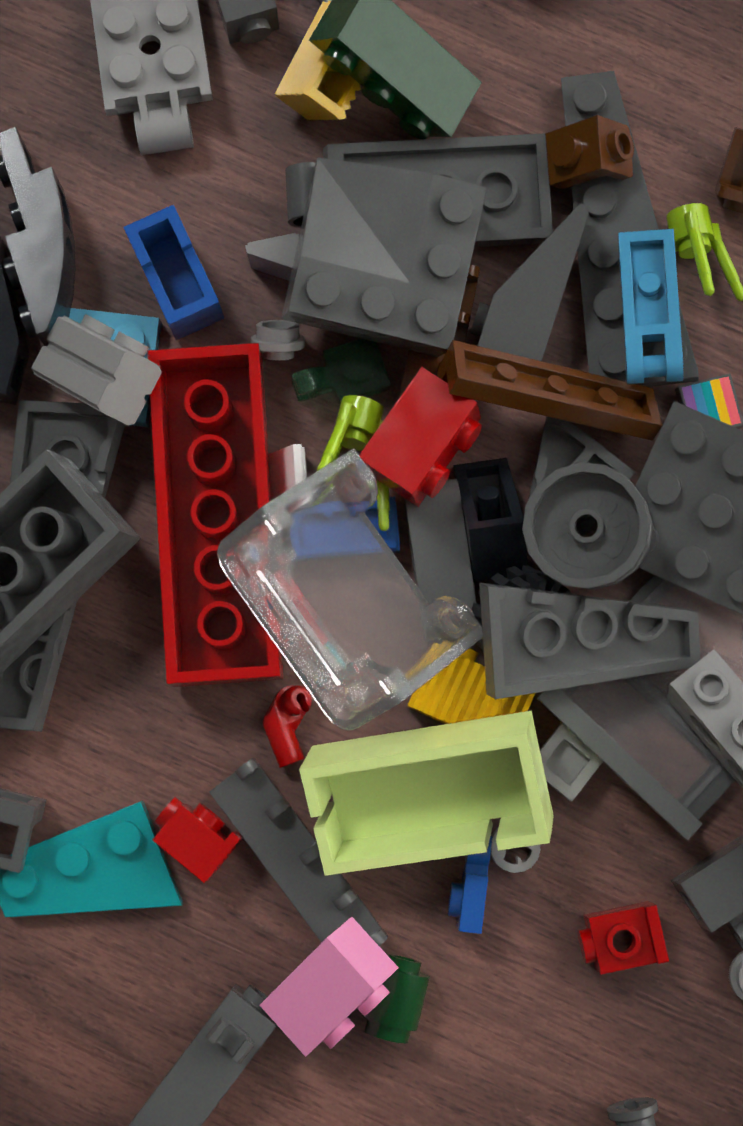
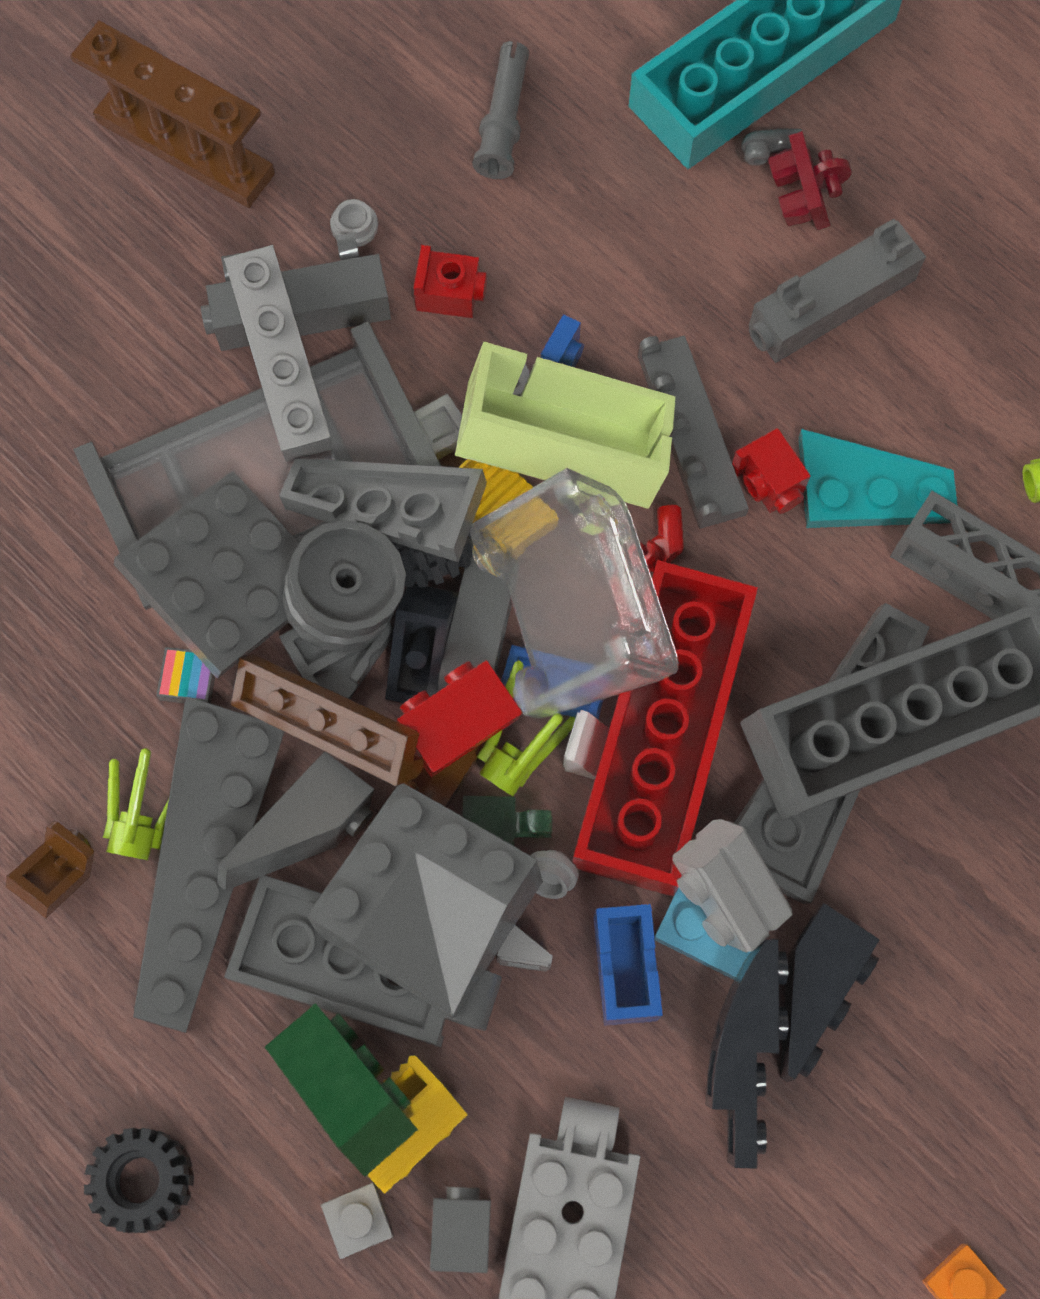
camera: 160 degrees left, 10 degrees down
bright pink brick [260,917,399,1057] -> none
dark green brick [362,954,430,1044] -> none
reddish brown bracket [545,115,634,189] -> none
dark azure plate [618,229,683,385] -> none

